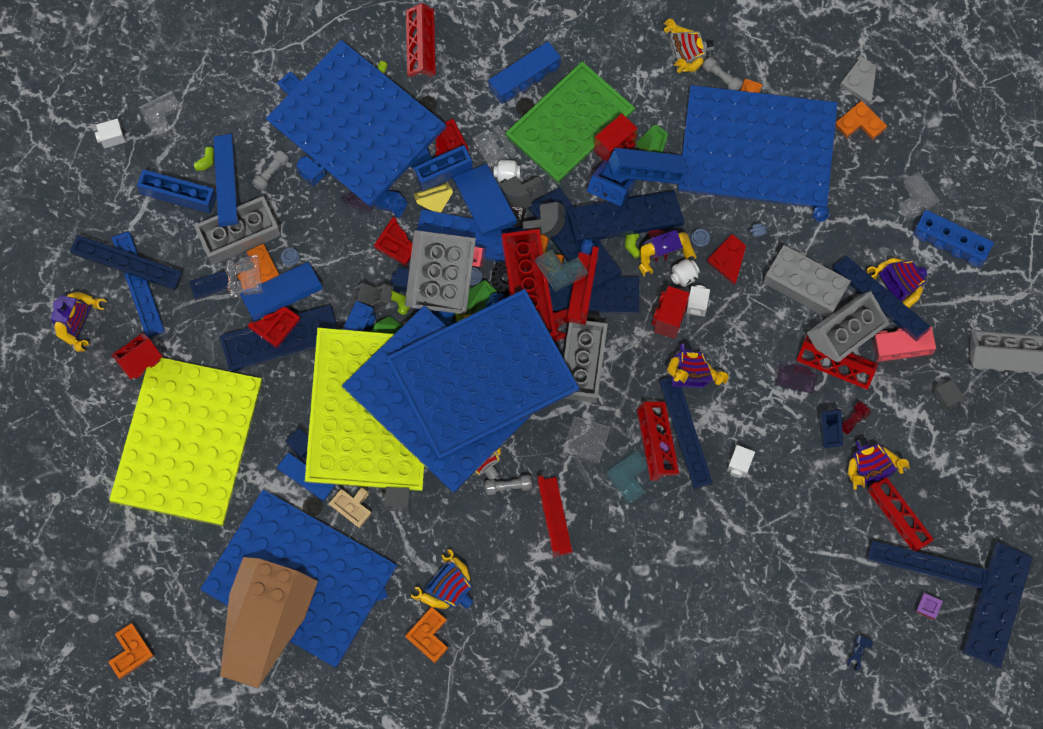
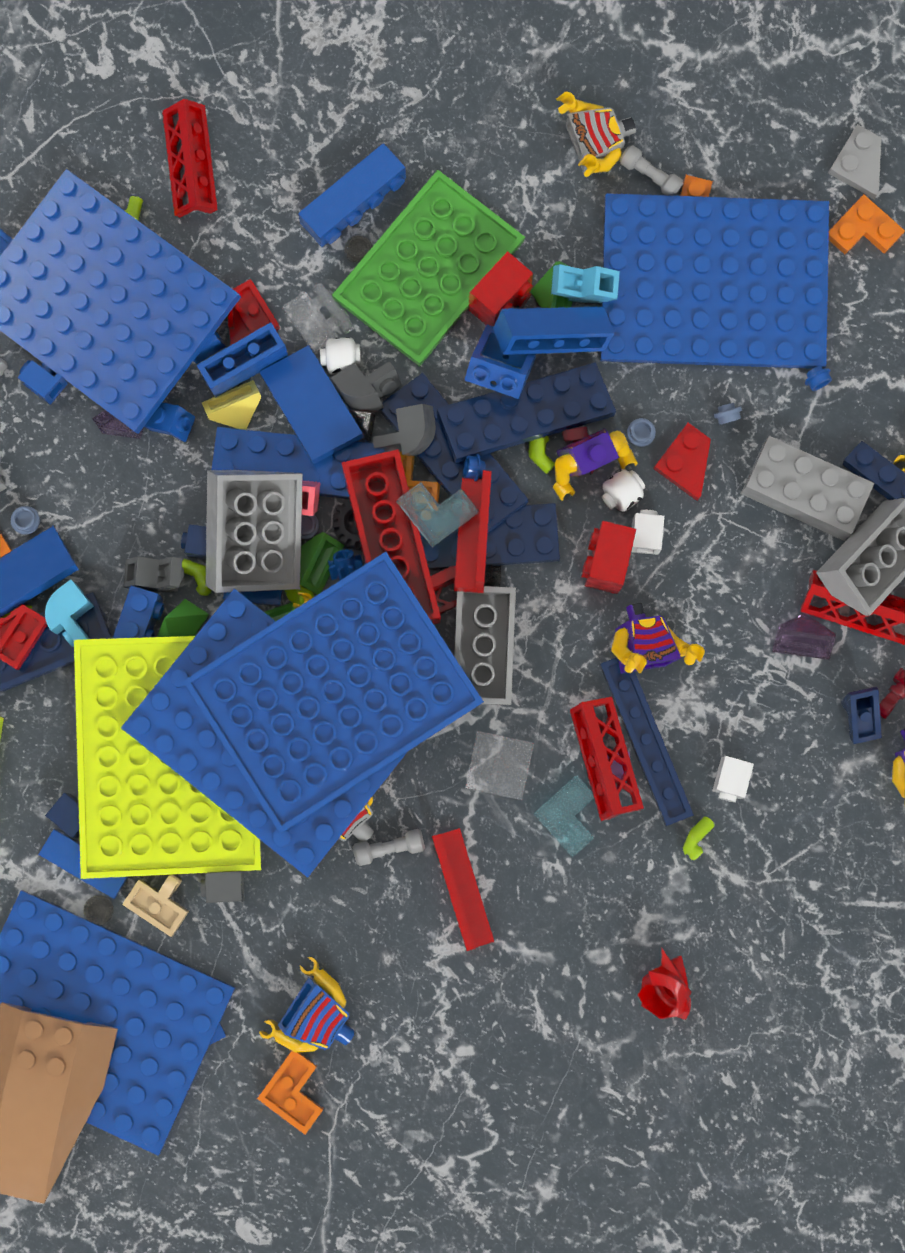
camera: 10 degrees left, 10 degrees up
red wing [374,217,413,266] -> none
clear smoke plate [419,96,437,113] -> none
none -> medium azure brick [45,579,94,647]
none -> medium azure brick [551,264,620,303]
none -> red hair [637,949,692,1020]
none -> lime arm [683,816,714,860]

